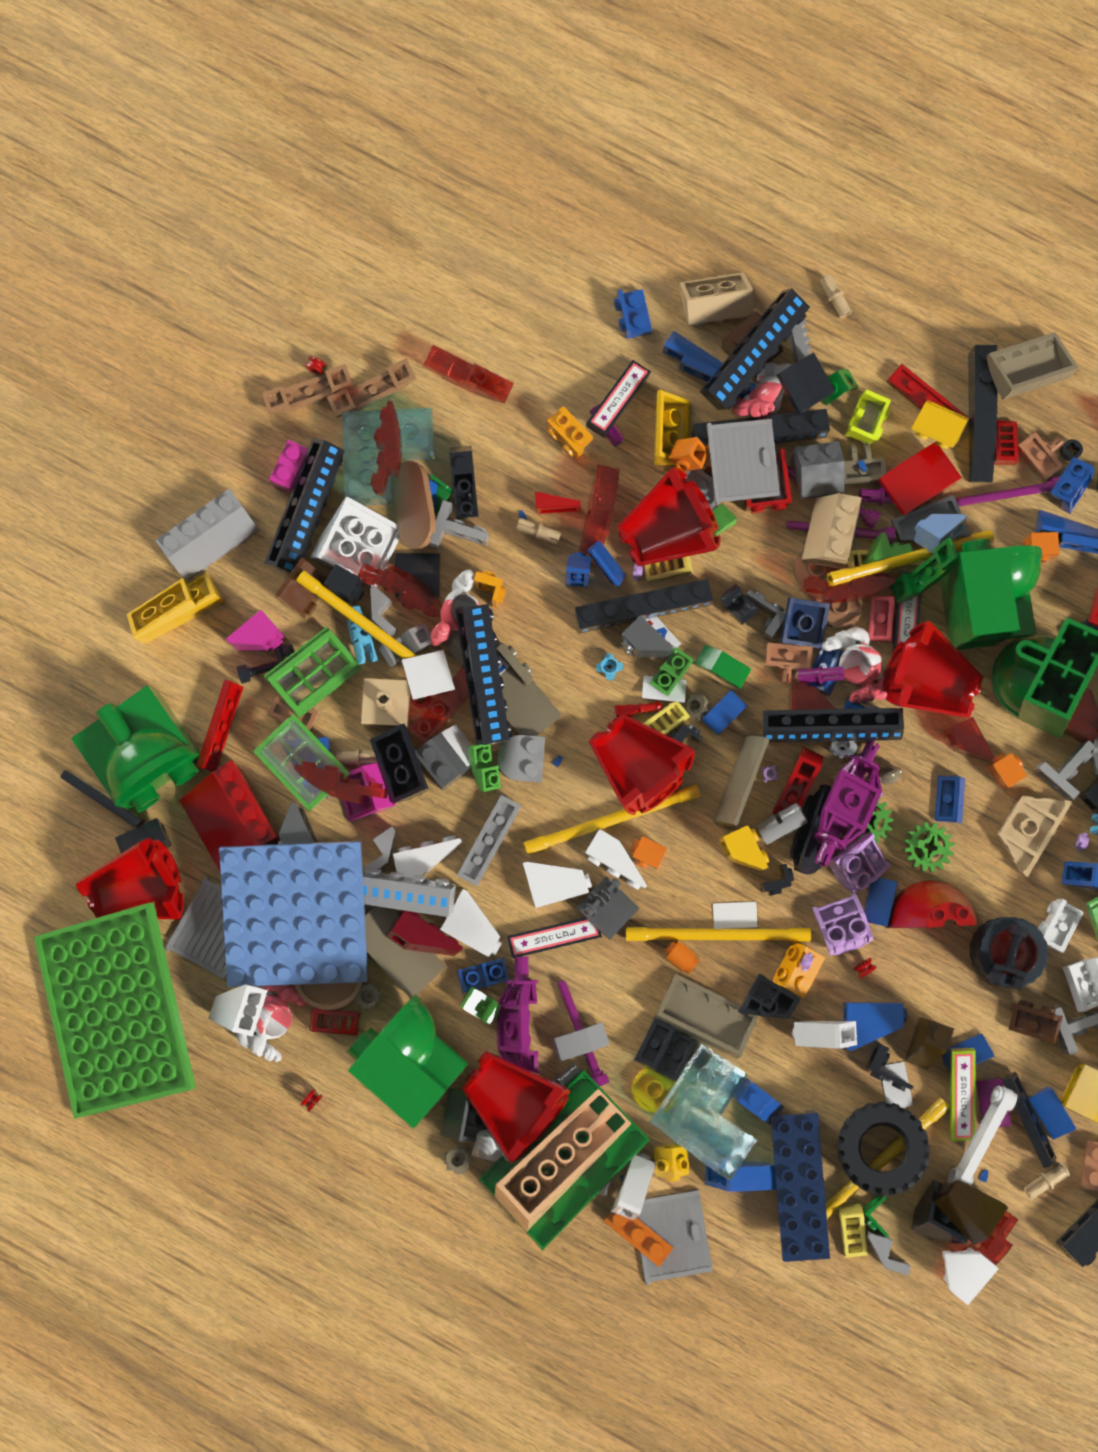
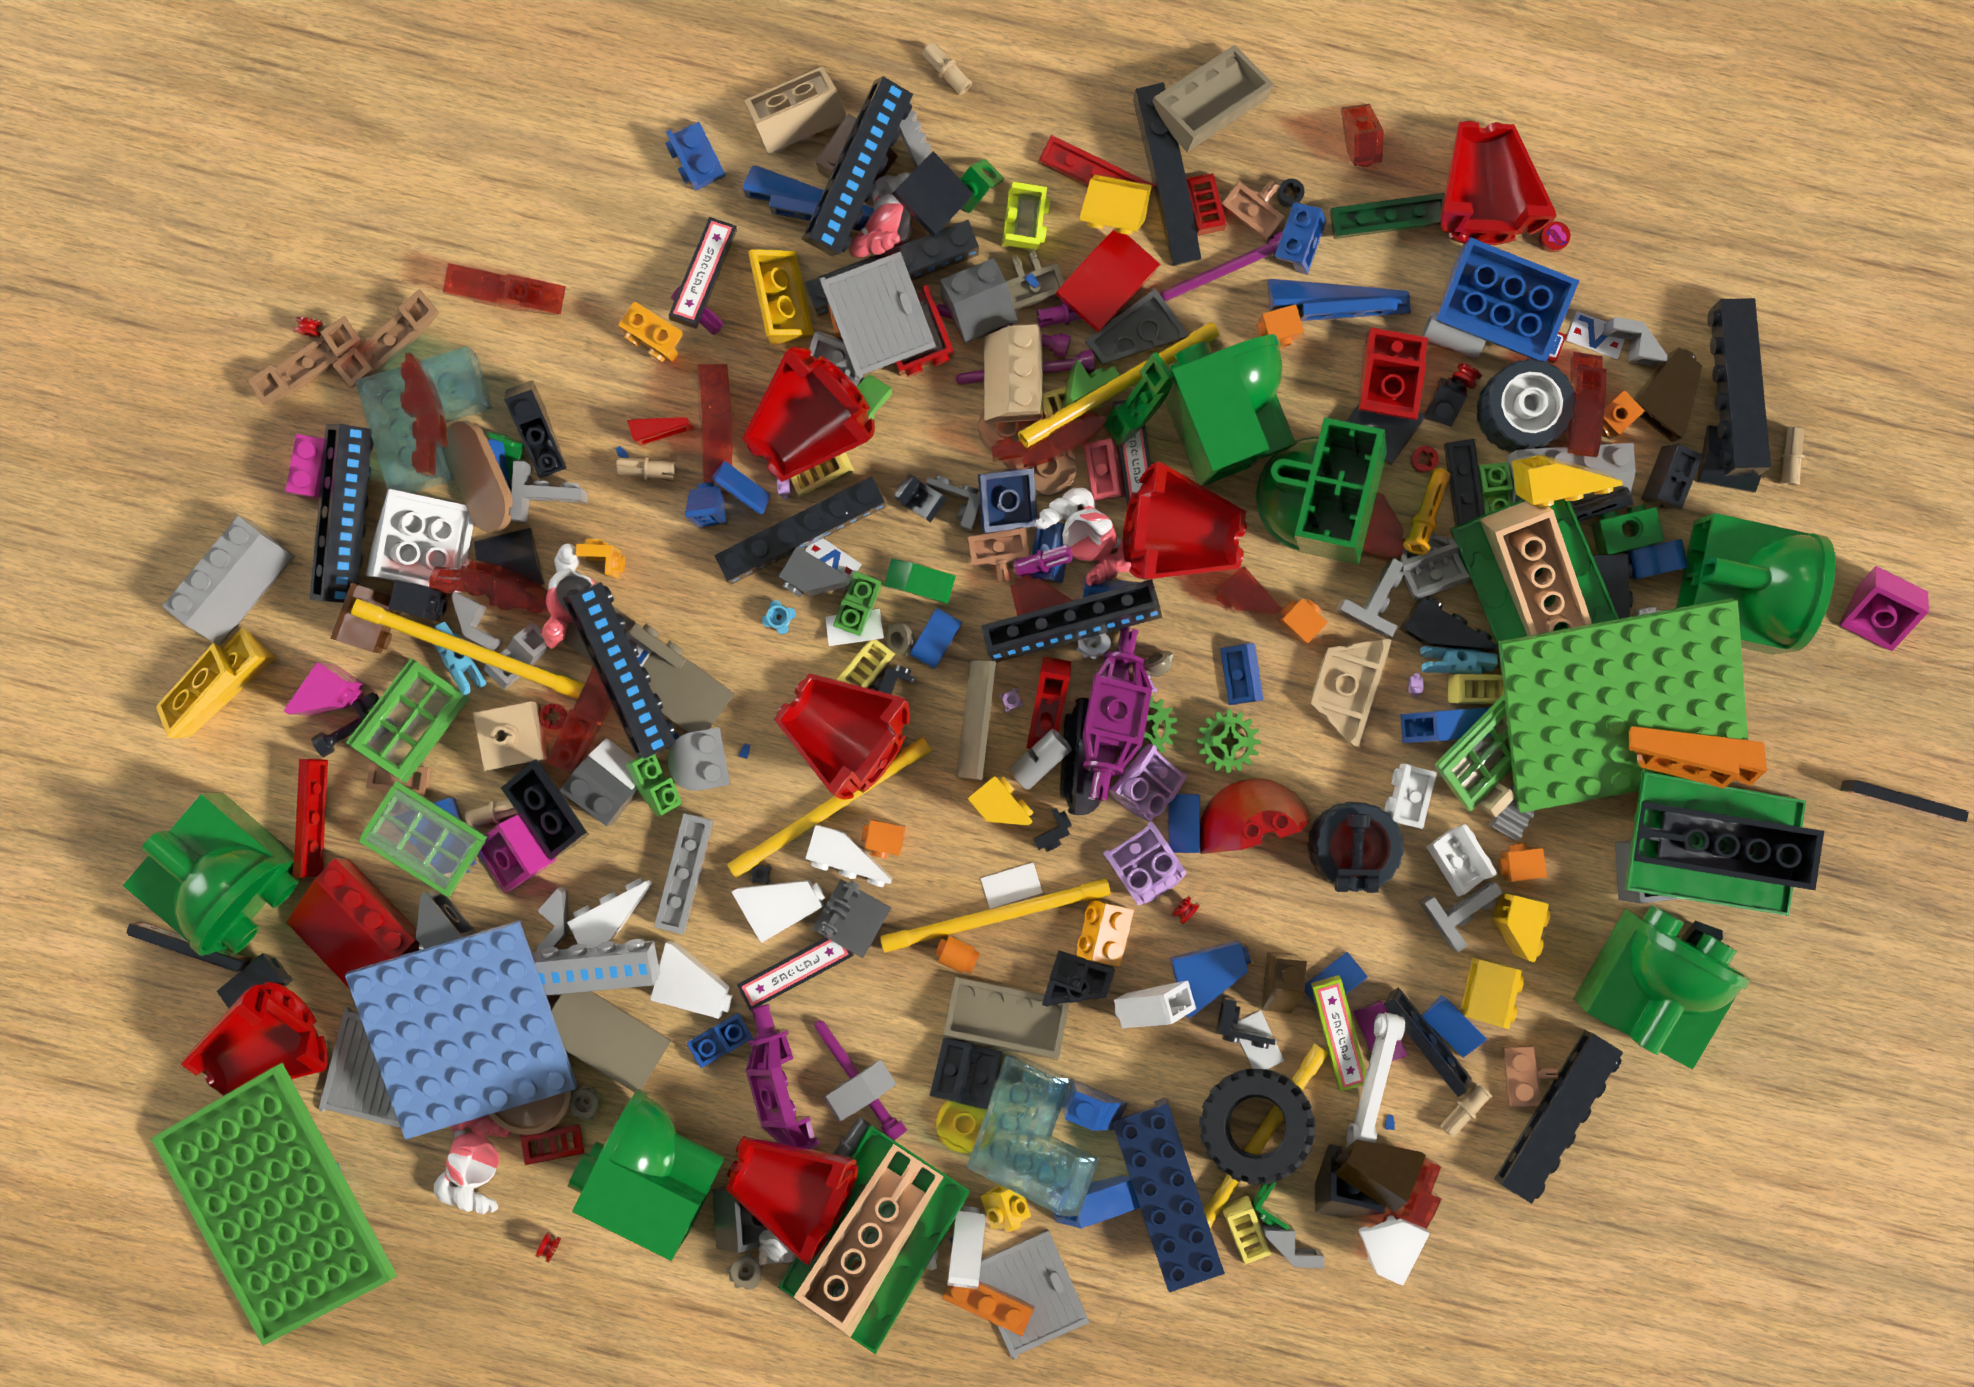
camera: 20 degrees left, 5 degrees up
white slope [208,984,268,1036] -> none
clear red slope [294,761,388,804] -> none
dark red slope [386,910,463,956] -> none
white sticker [402,650,455,699] -> none
bright green bracket [460,986,501,1025] -> none
red piece [614,701,663,718] -> none
orange brick [669,437,709,472] -> none
lavender piece [800,952,814,972] -> none
light blue slope [914,514,967,554] -> none
reddish brown bracket [1008,999,1063,1044] -> none
none -> black piece [749,863,772,885]

